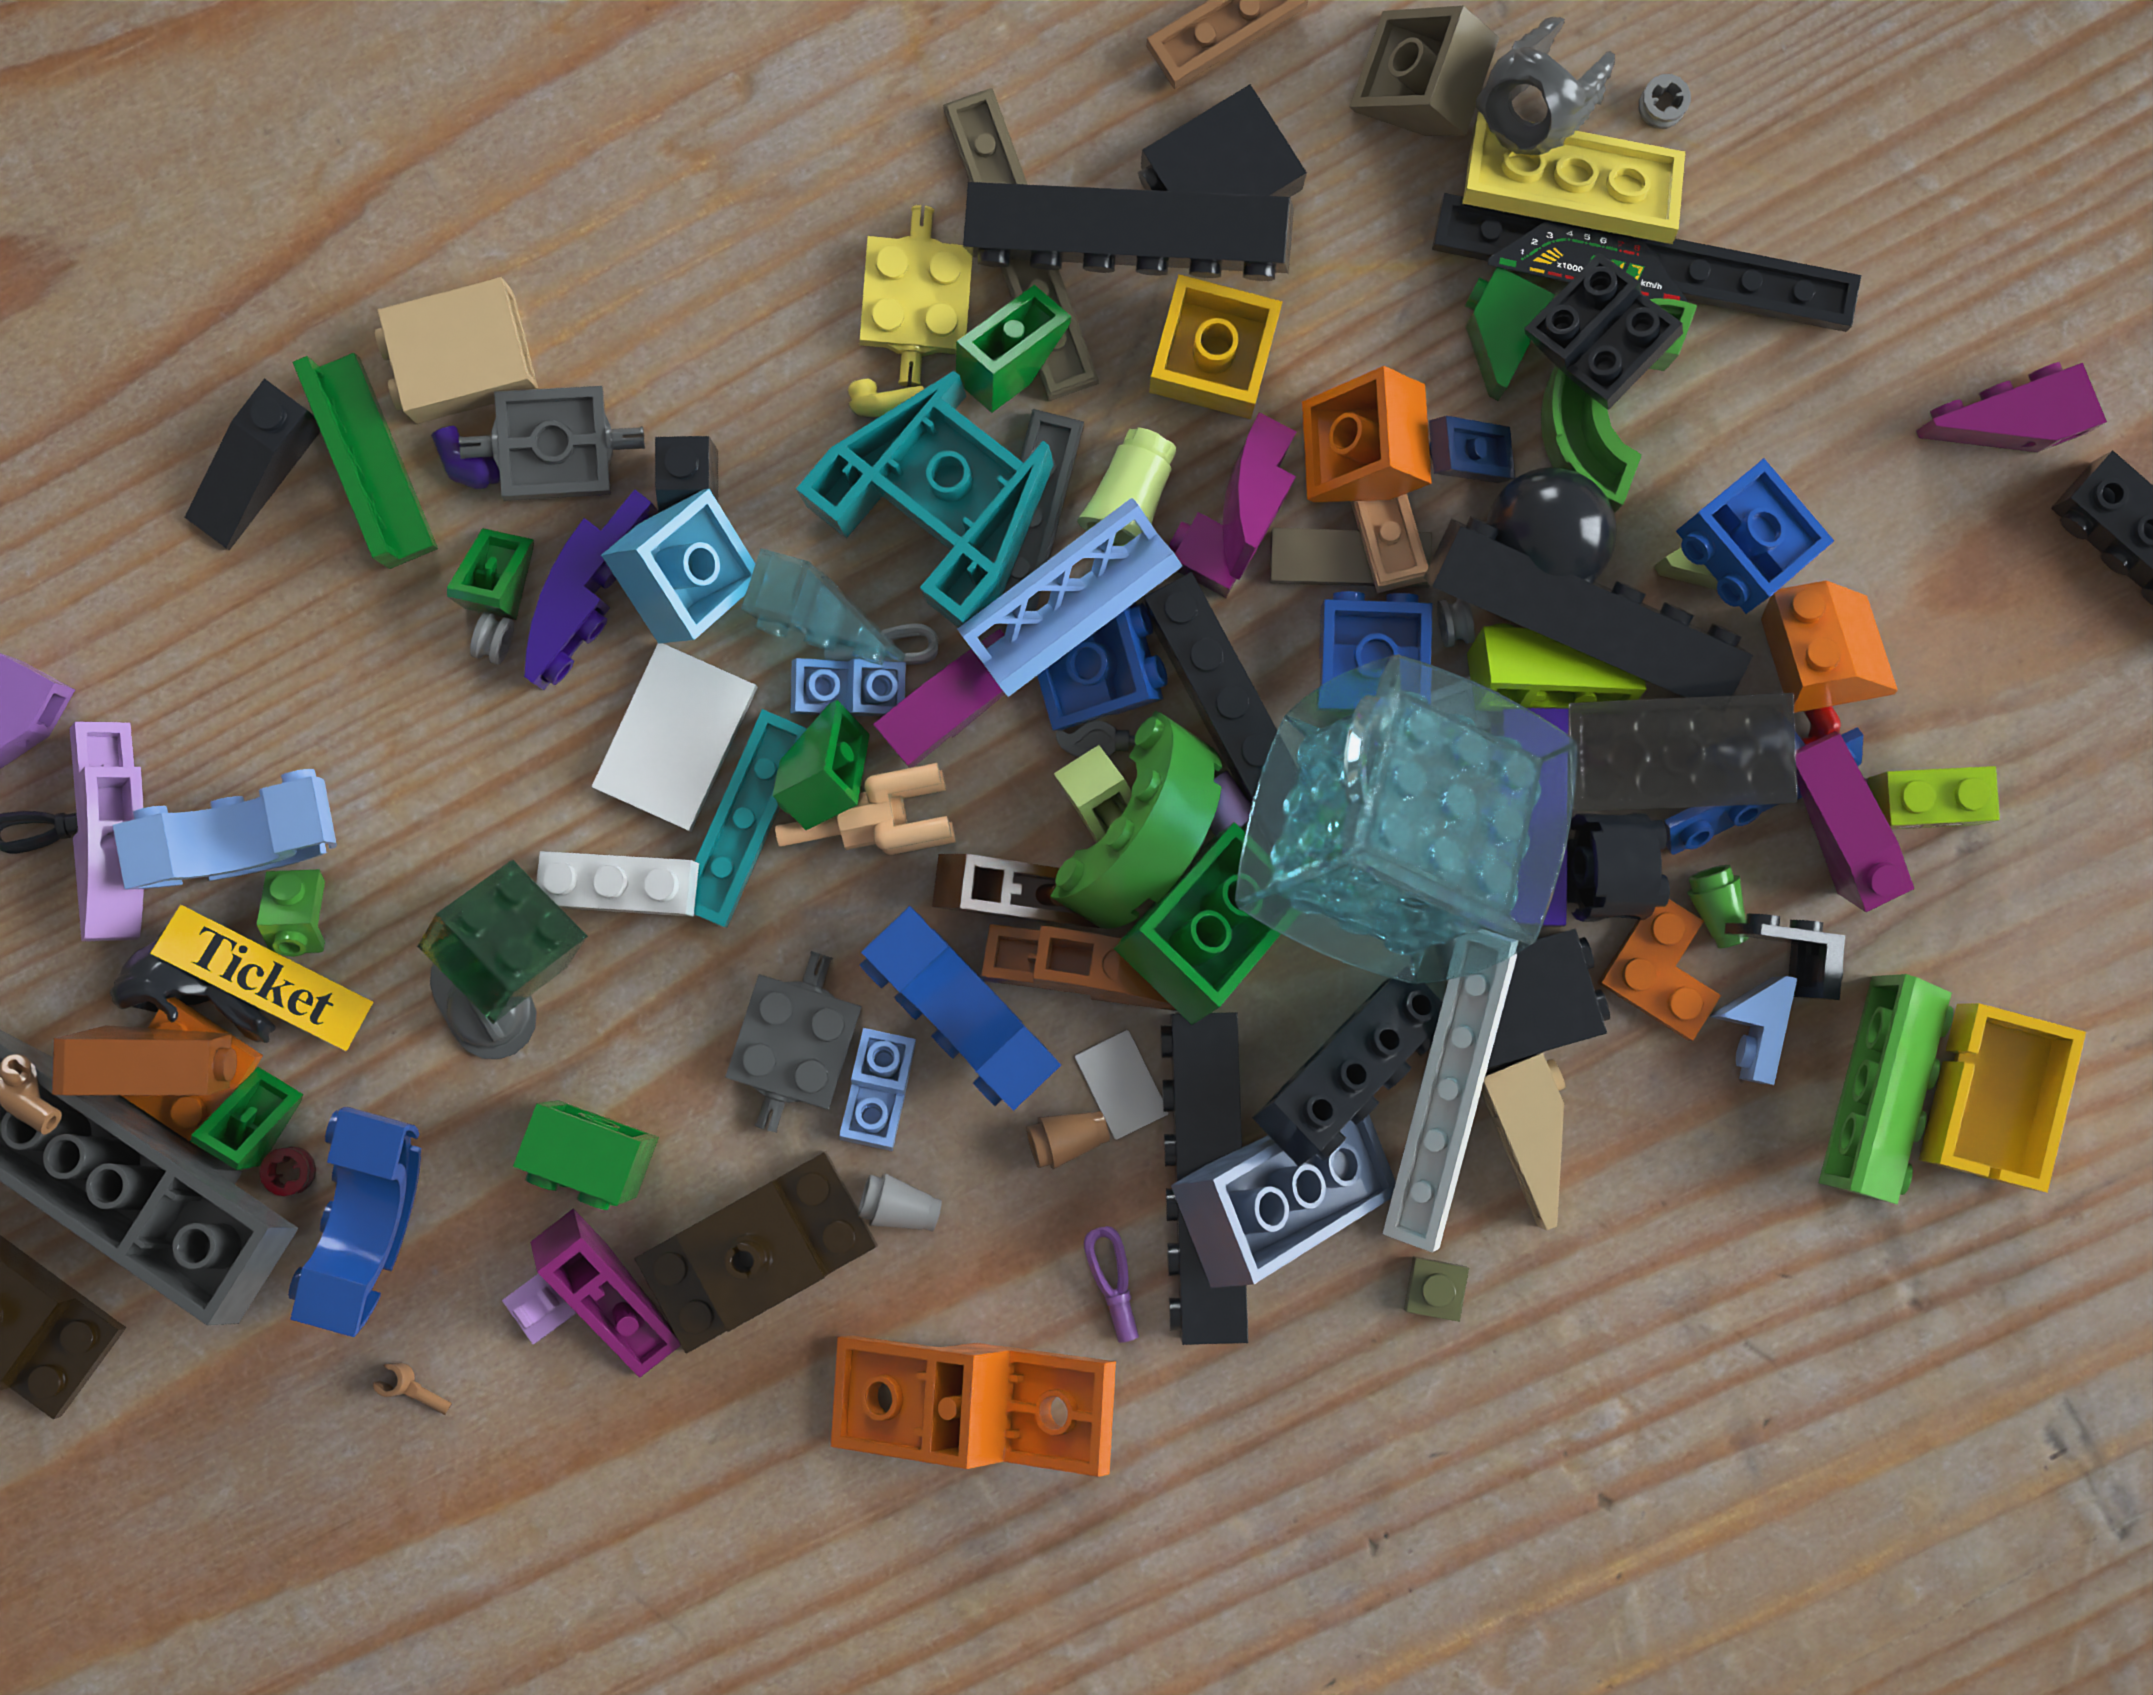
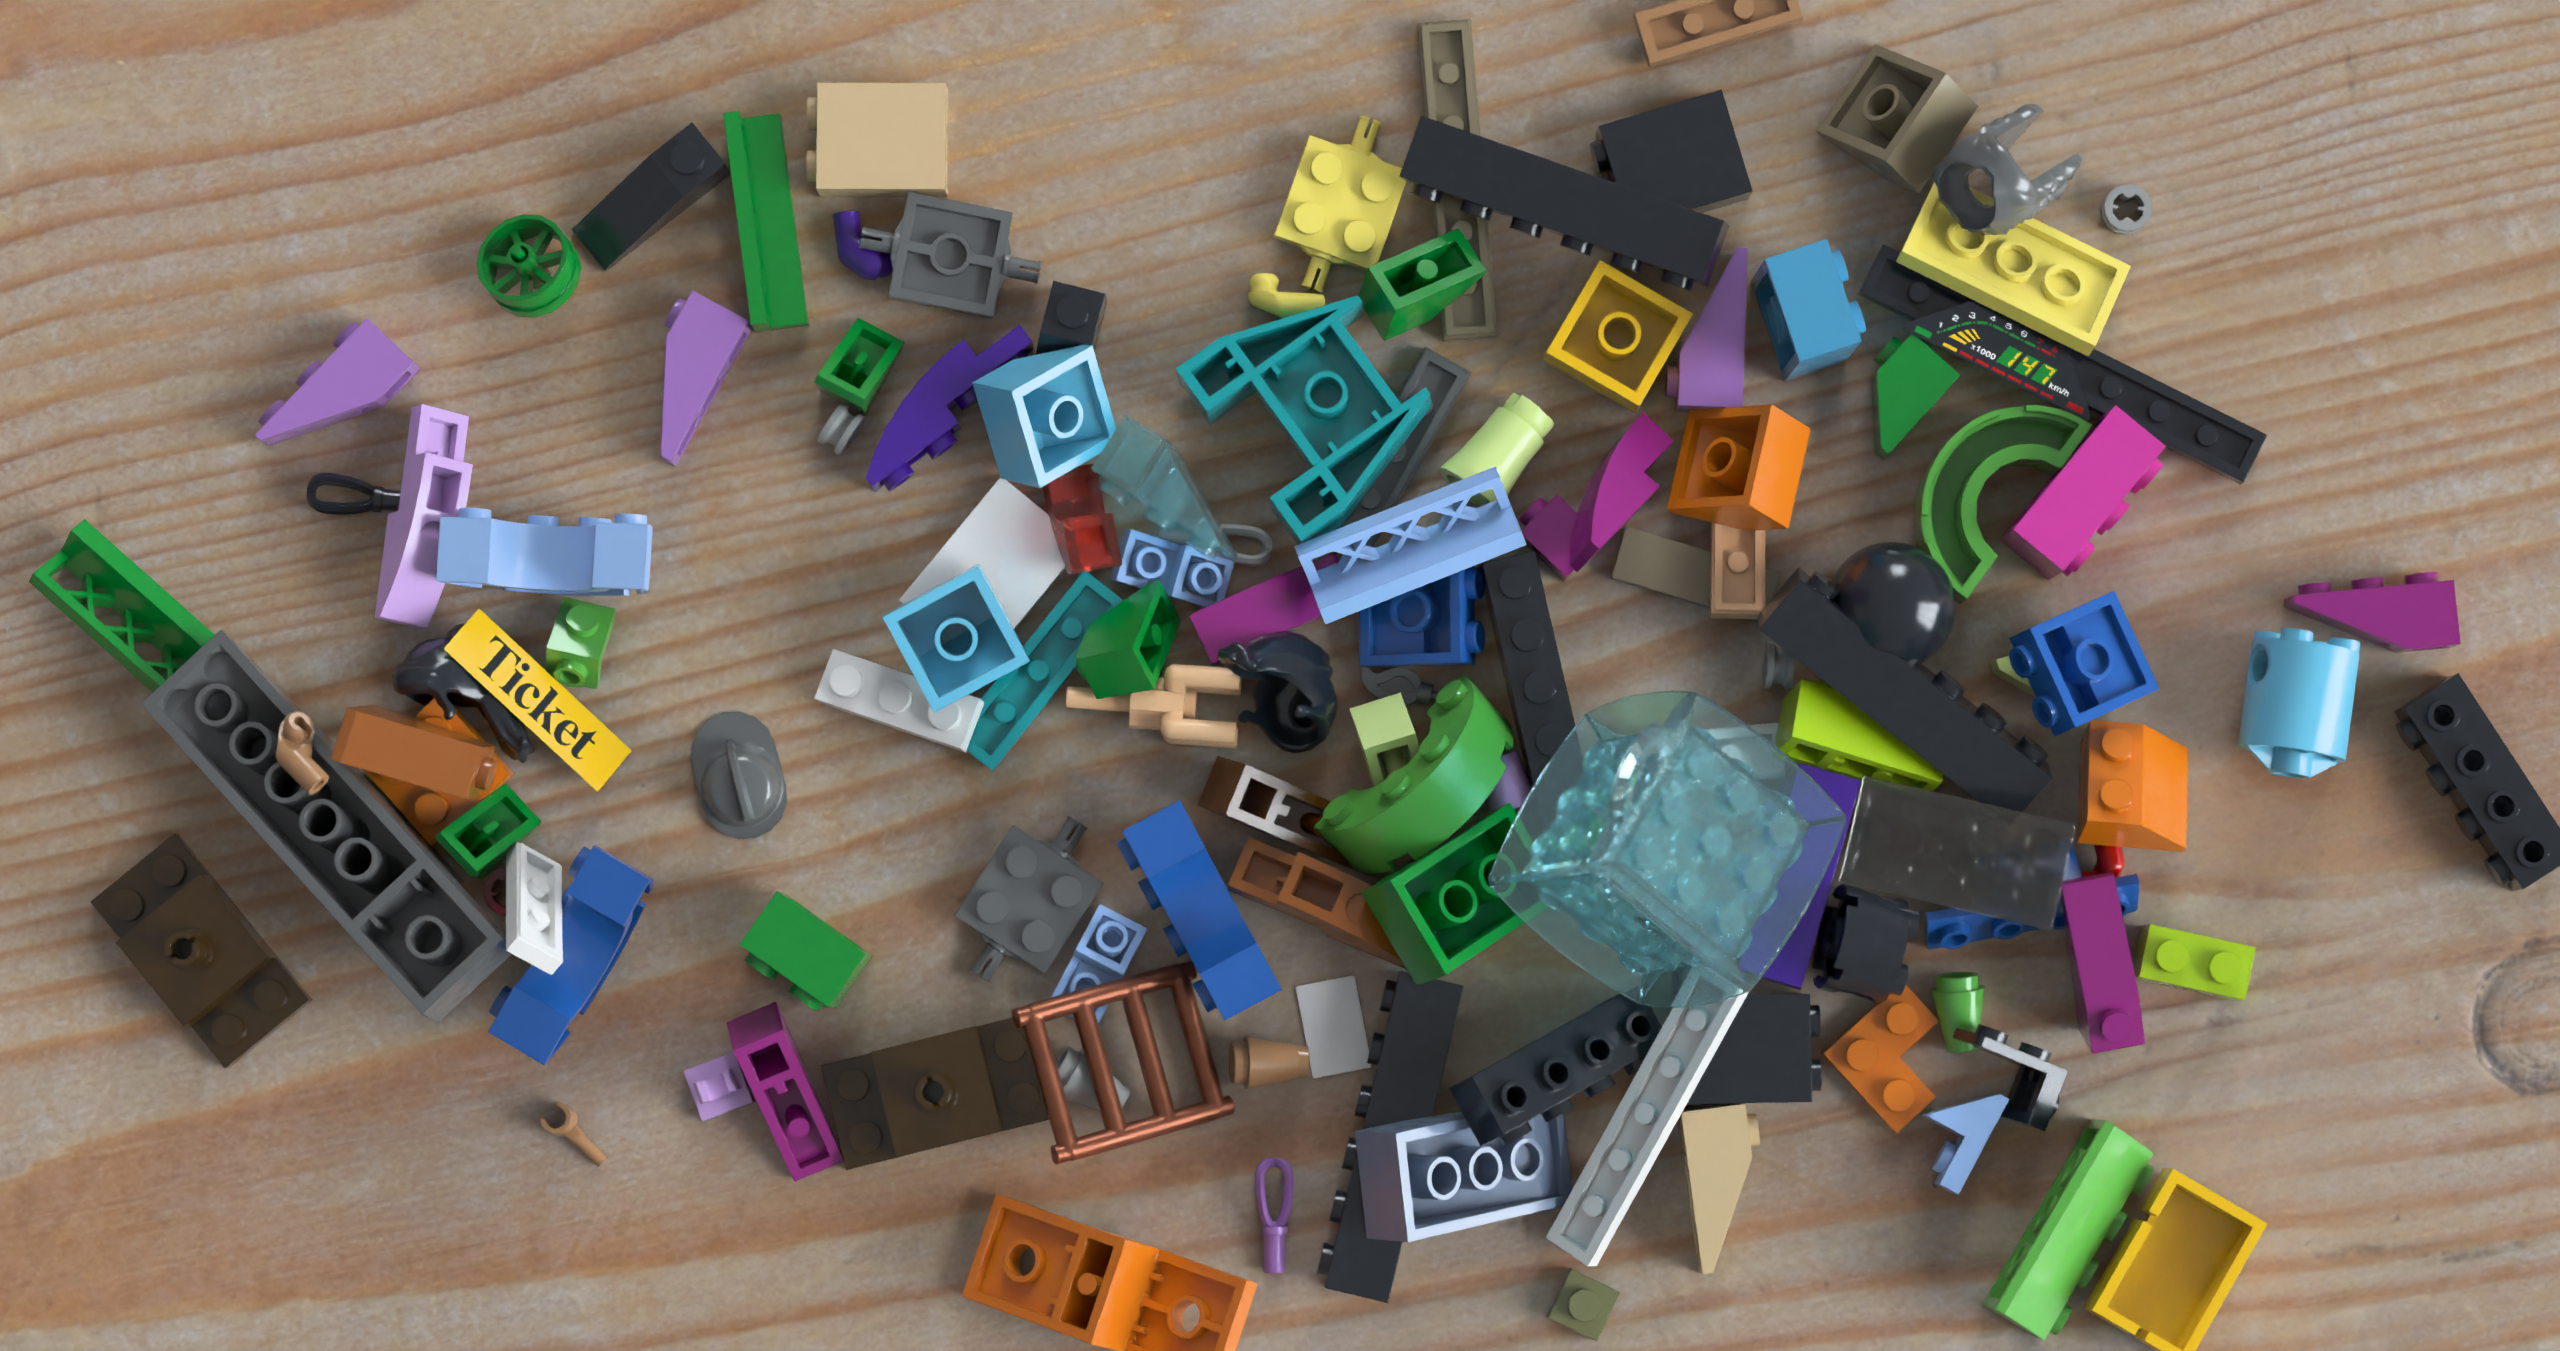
camera: 10 degrees right, 0 degrees up
clear green brick [417,859,588,1024] -> none
blue plate [1319,591,1433,713] -> none
dark blue plate [1429,416,1515,483] -> none
black slope [1524,253,1683,410] -> none
none -> green wheel [476,214,581,318]
none -> white tile [506,842,563,975]
none -> medium lavender slope [661,290,753,467]
none -> medium azure slope [882,563,1030,713]
none -> copper bar [1012,961,1235,1165]
none -> clear red slope [1042,463,1122,574]
none -> black piece [1217,631,1338,754]
none -> medium lavender slope [1665,247,1748,412]
none -> dark azure brick [1751,239,1866,382]
none -> dark pink brick [1999,405,2166,580]
none -> medium azure cylinder [2238,628,2360,779]

